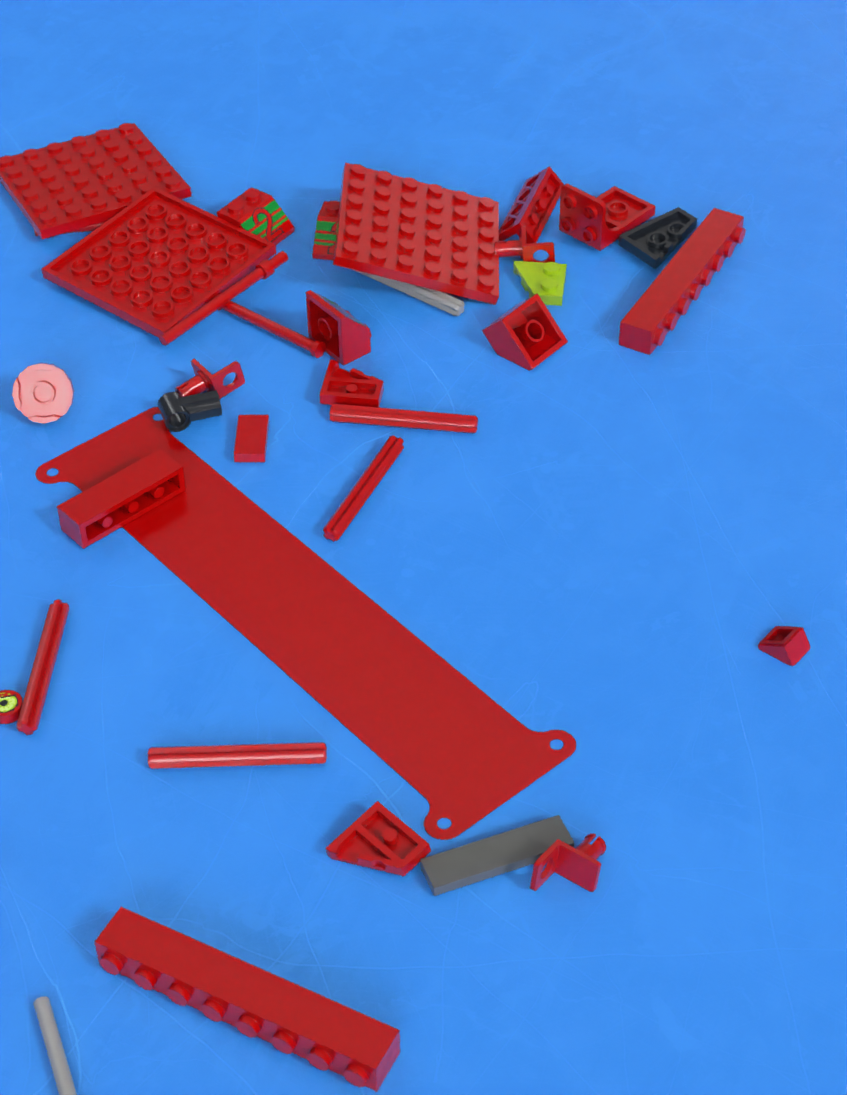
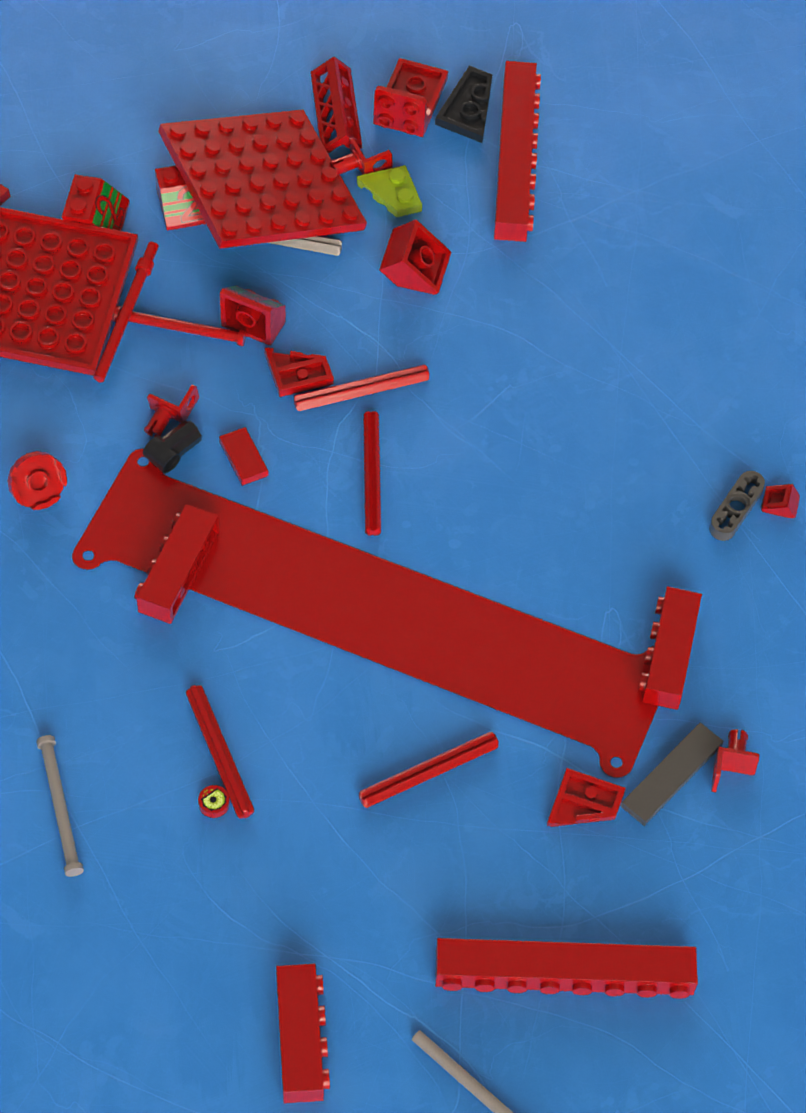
camera: 30 degrees left, 15 degrees up
none -> red brick [639,586,702,710]
none -> dark grey beam [709,471,765,541]

